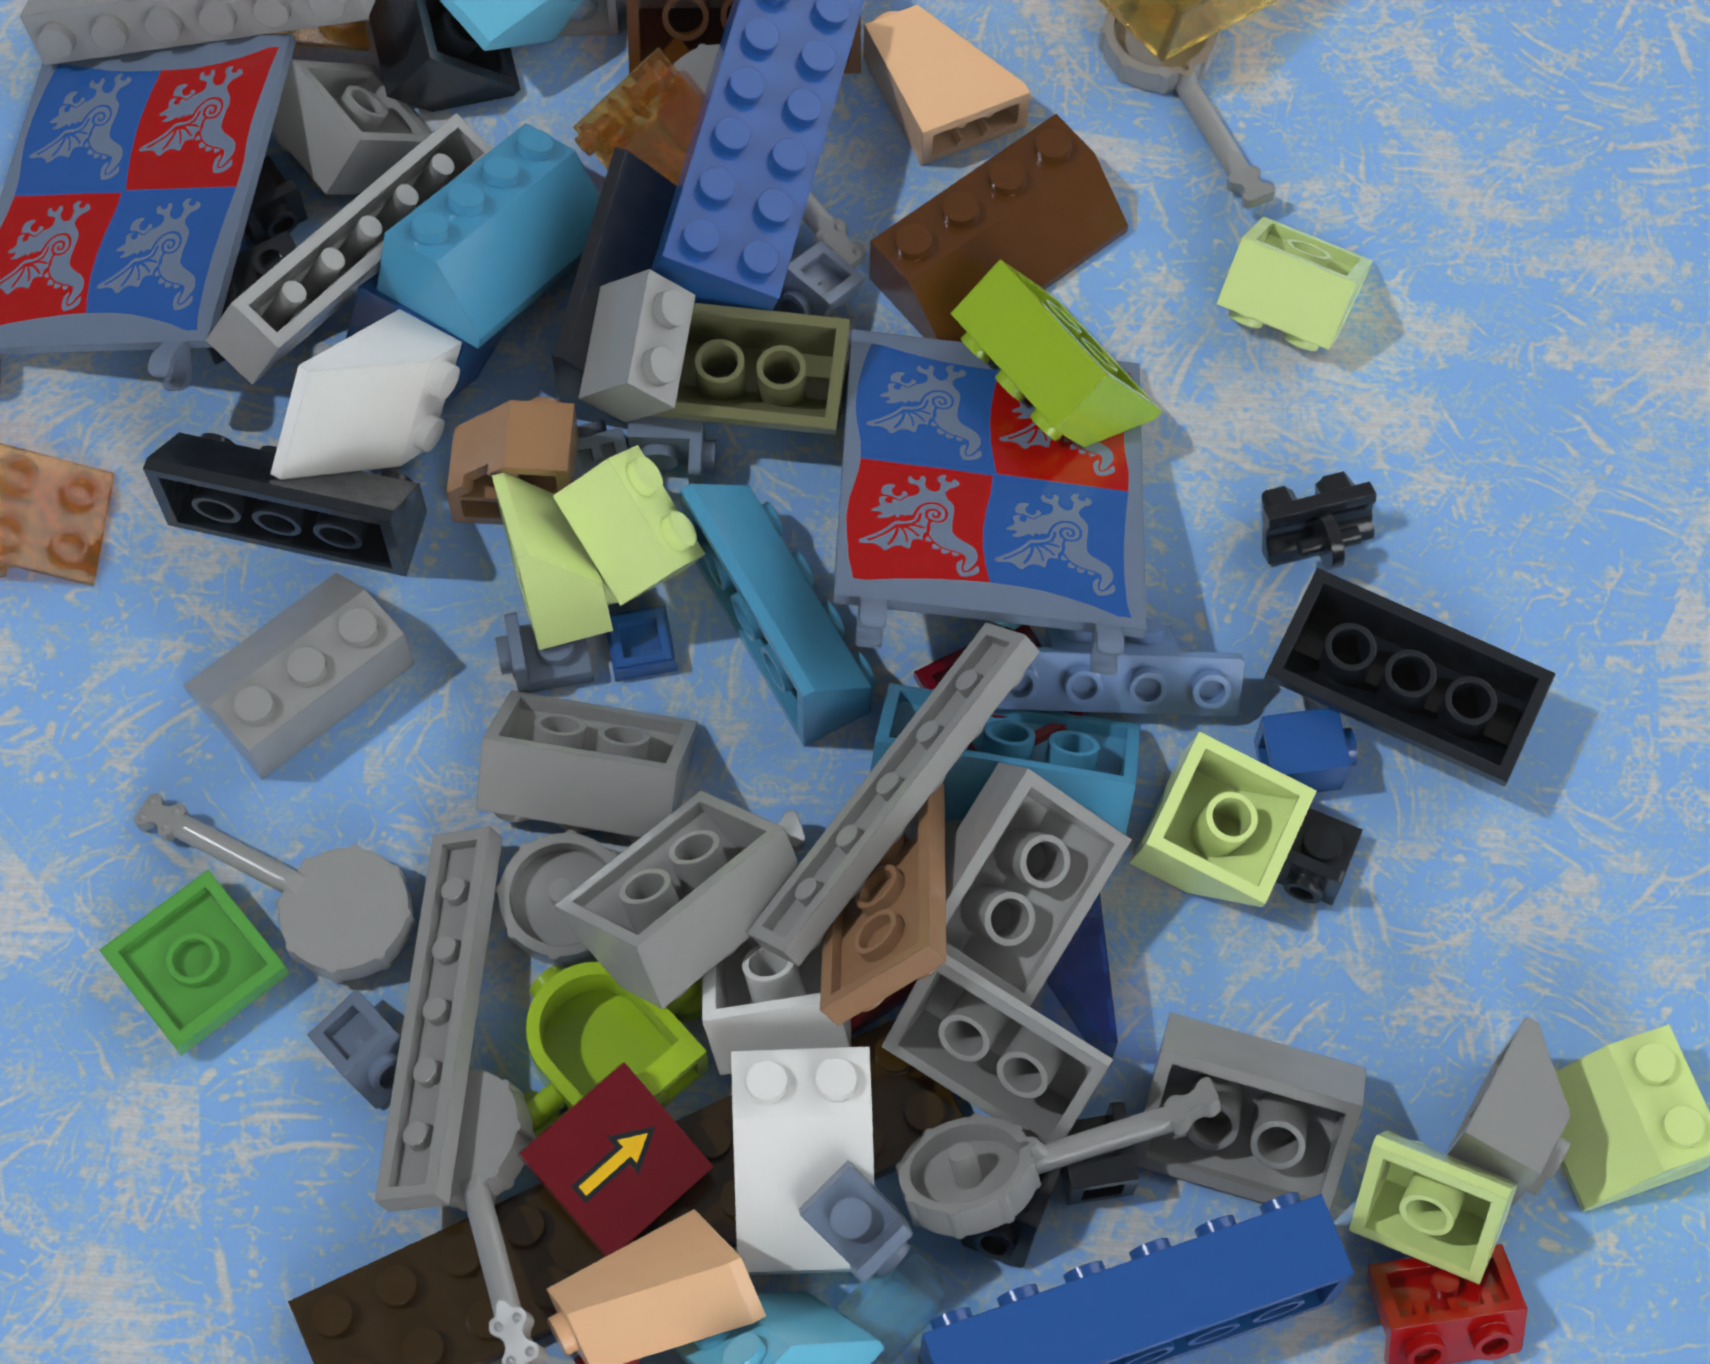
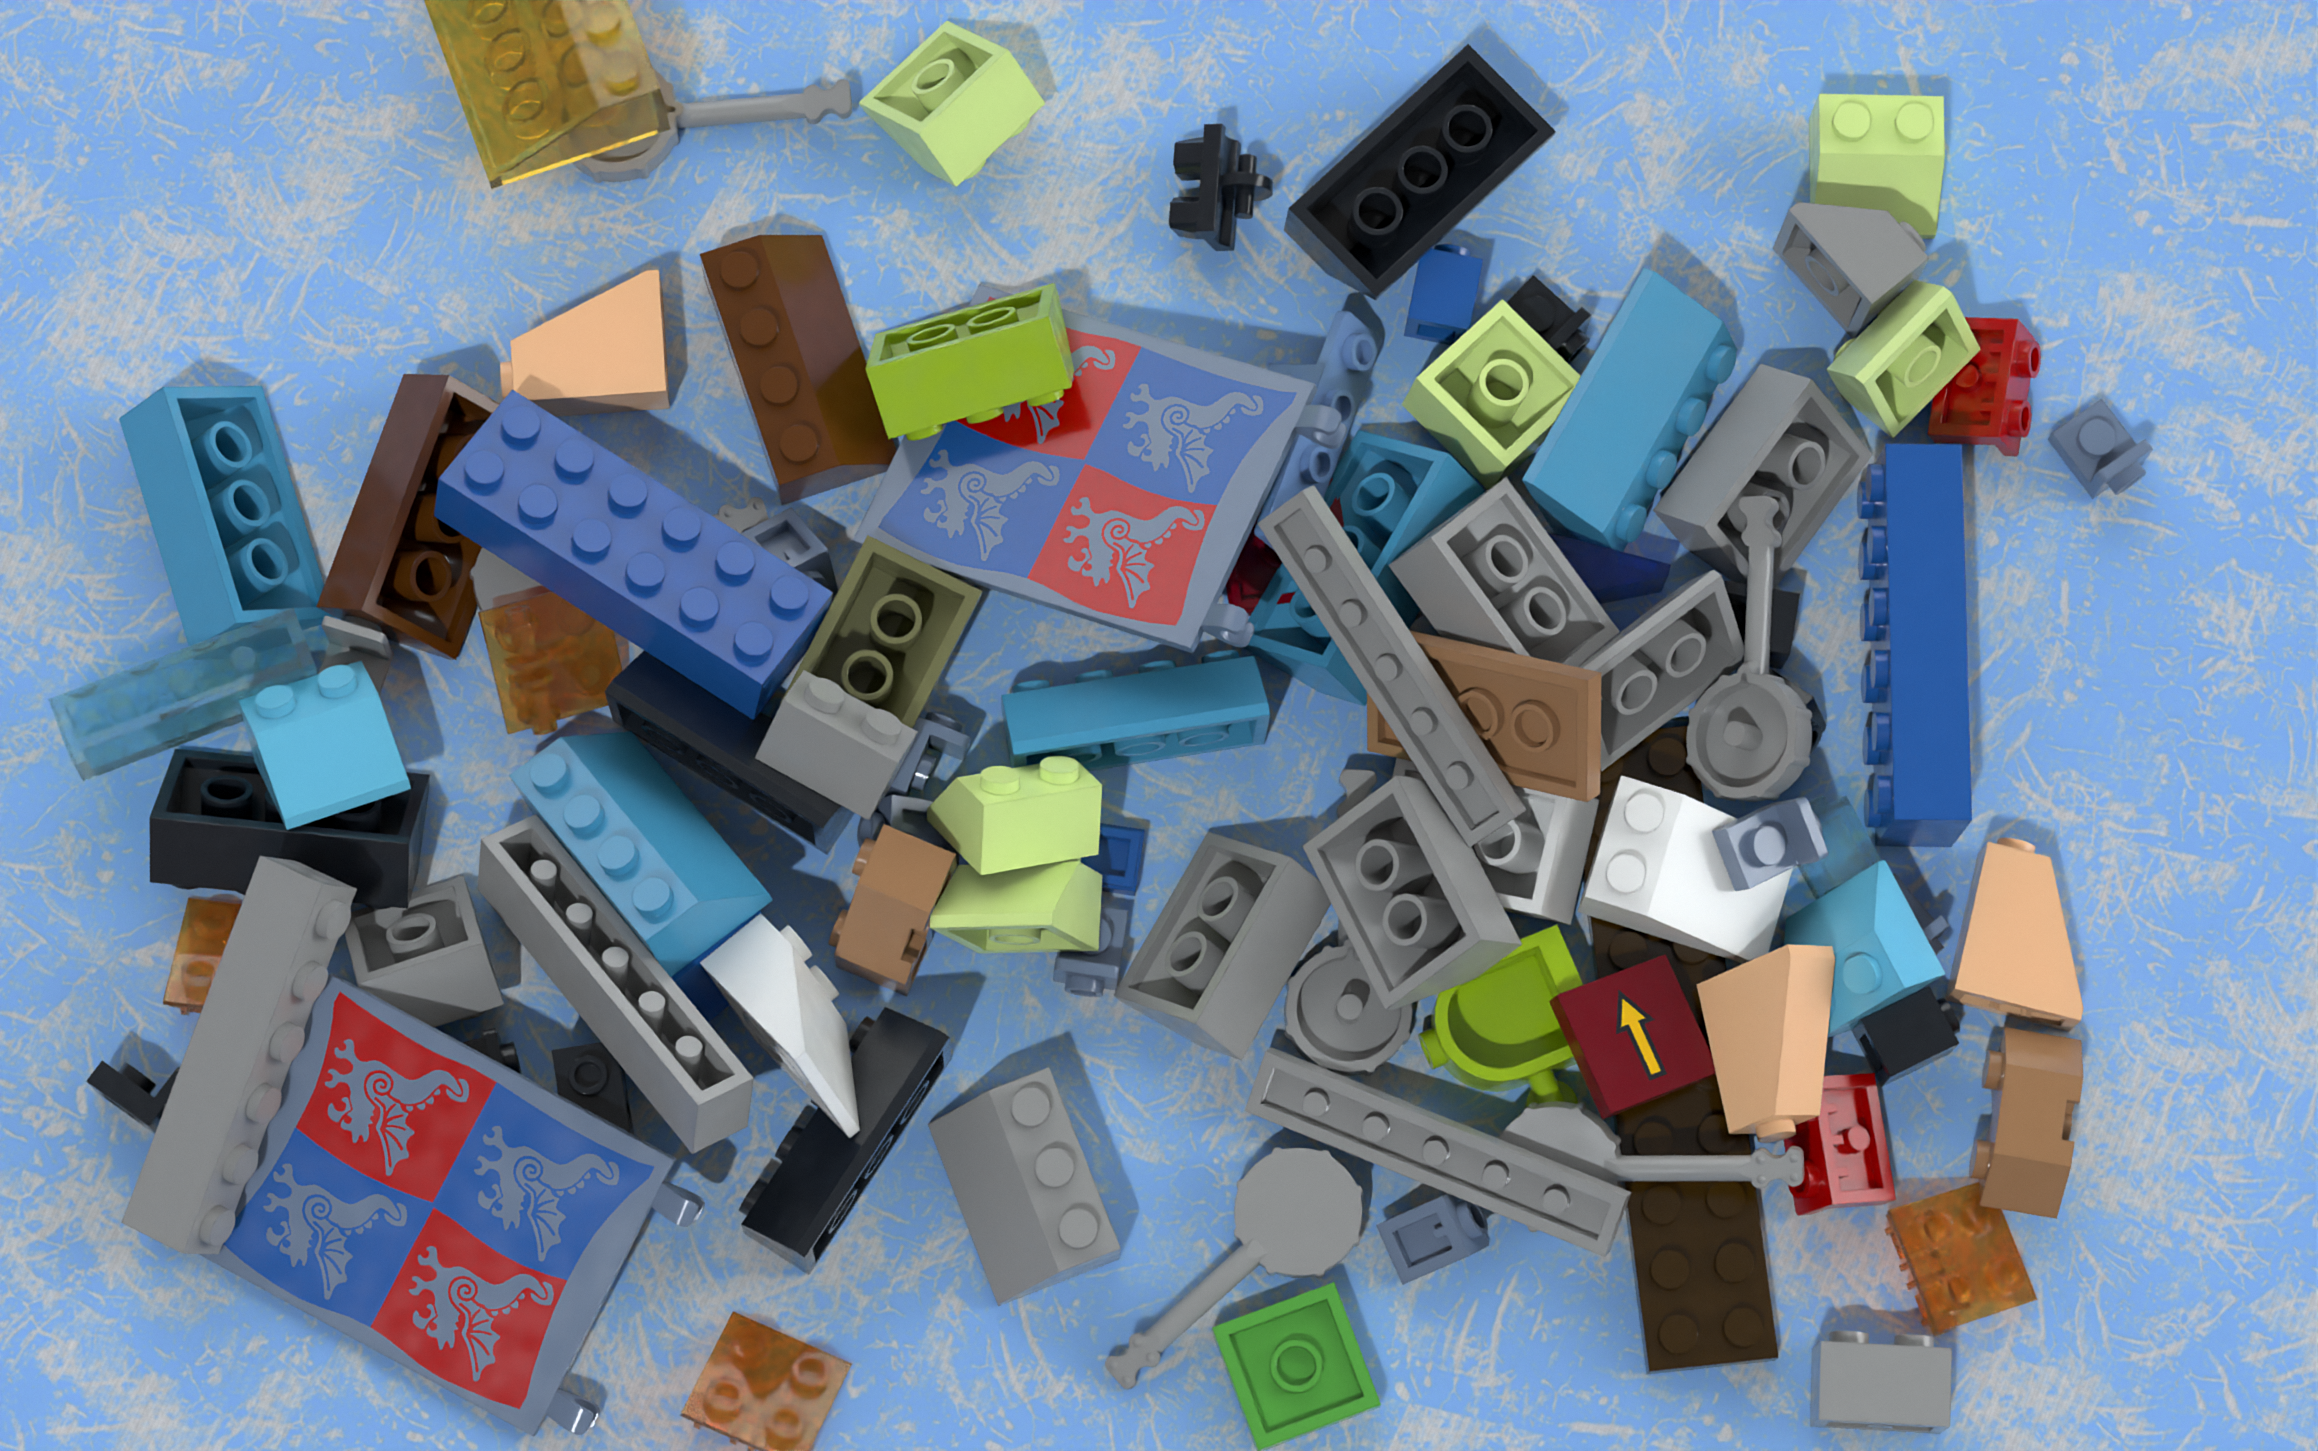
camera: 75 degrees left, 10 degrees up
none -> dark azure slope [1522,267,1737,560]

